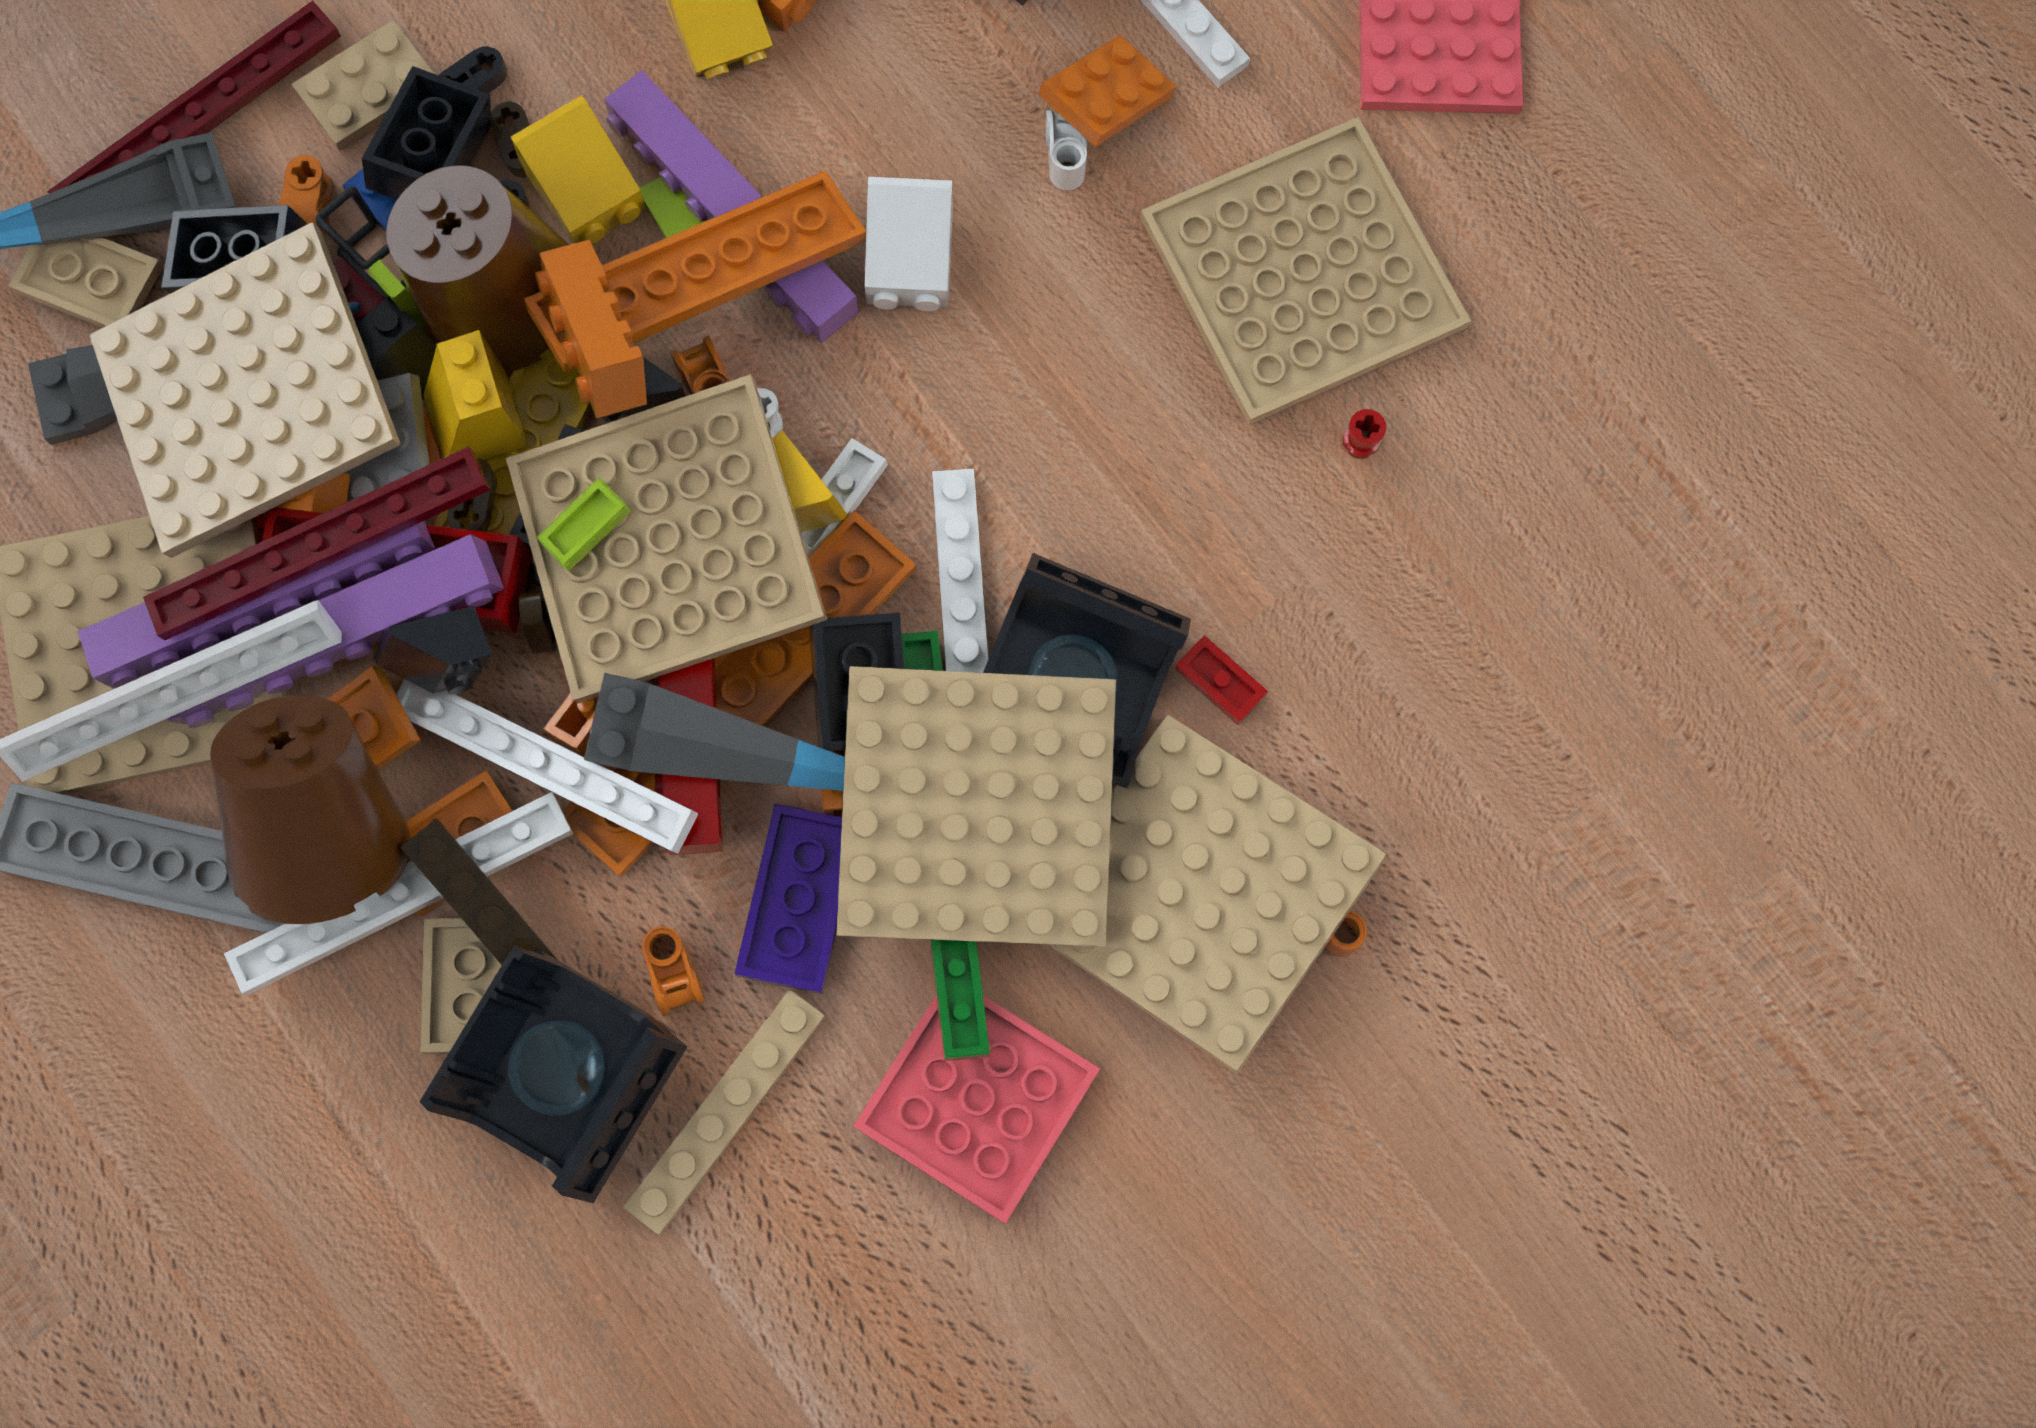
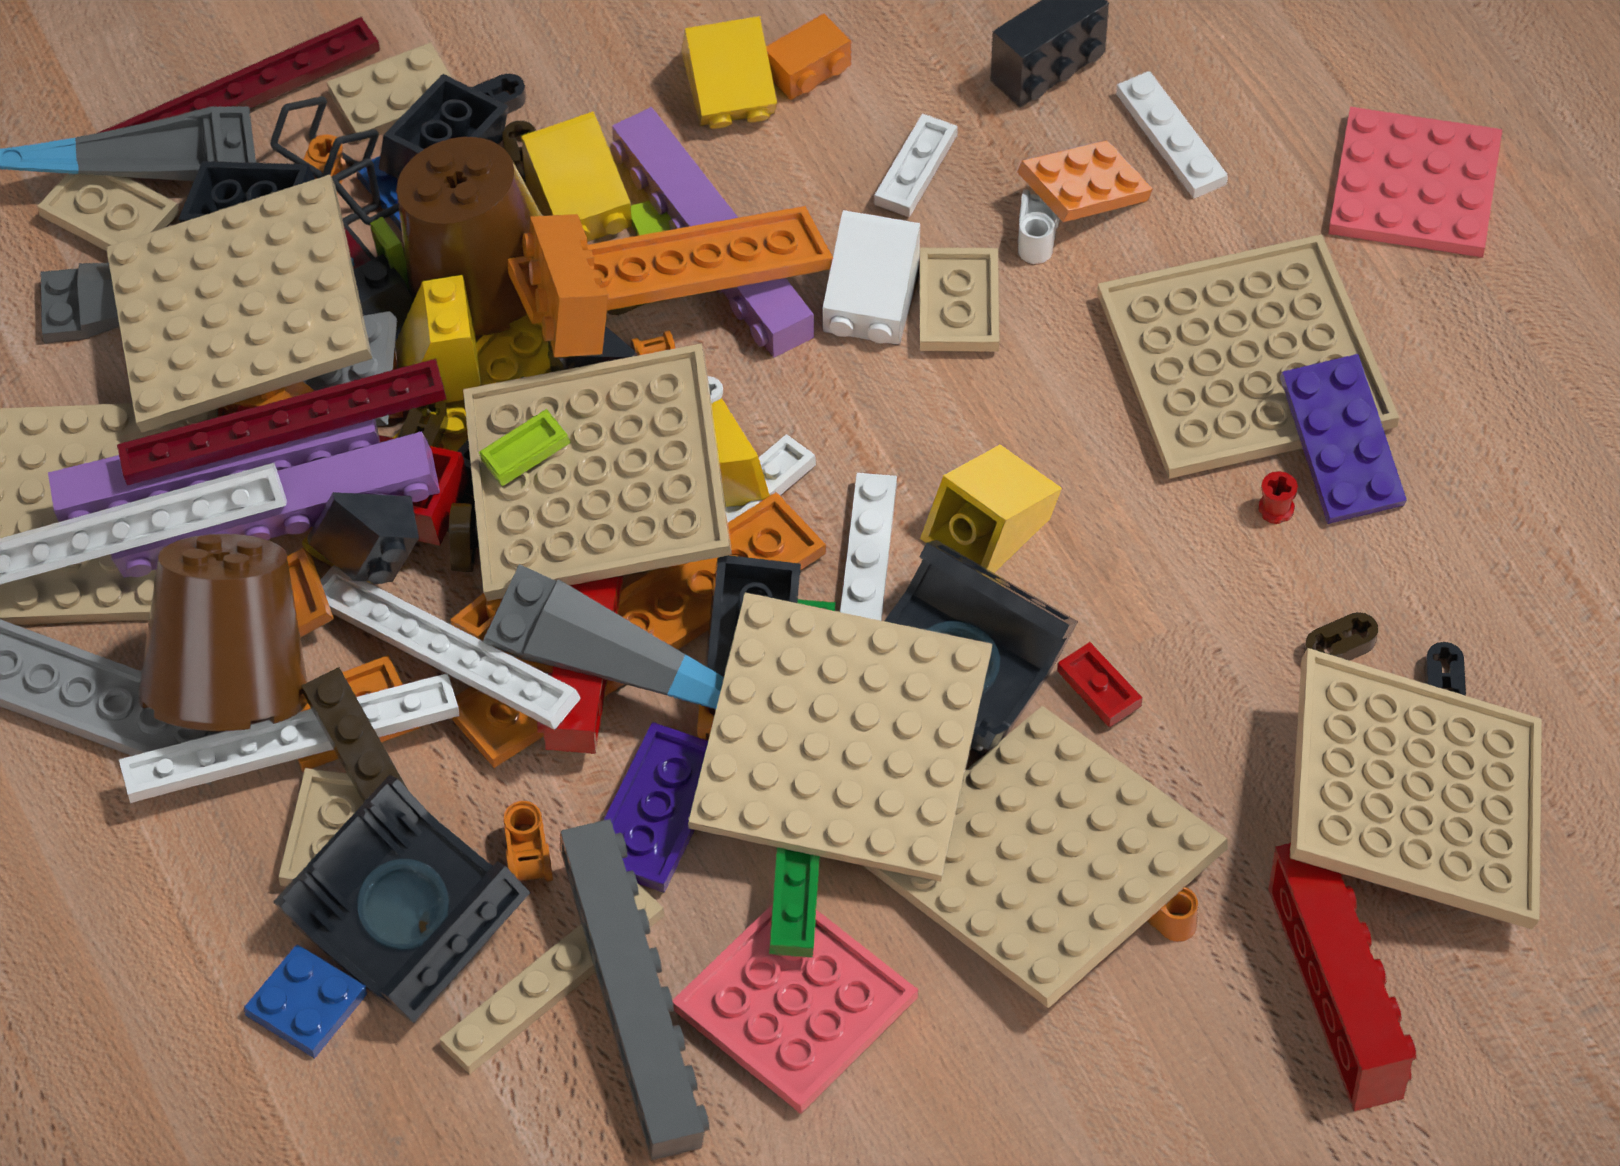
camera: 15 degrees right, 20 degrees down
none -> blue plate [243,944,367,1059]
none -> black piece [270,96,379,178]
none -> dark grey brick [560,819,710,1161]
none -> white plate [874,114,957,217]
none -> tan plate [920,248,999,351]
none -> yellow slope [920,445,1062,573]
none -> red brick [1268,843,1417,1112]
none -> dark purple plate [1280,354,1407,524]
none -> tan plate [1290,648,1542,929]
none -> dark brown beam [1304,612,1378,661]
none -> black beam [1424,642,1466,696]

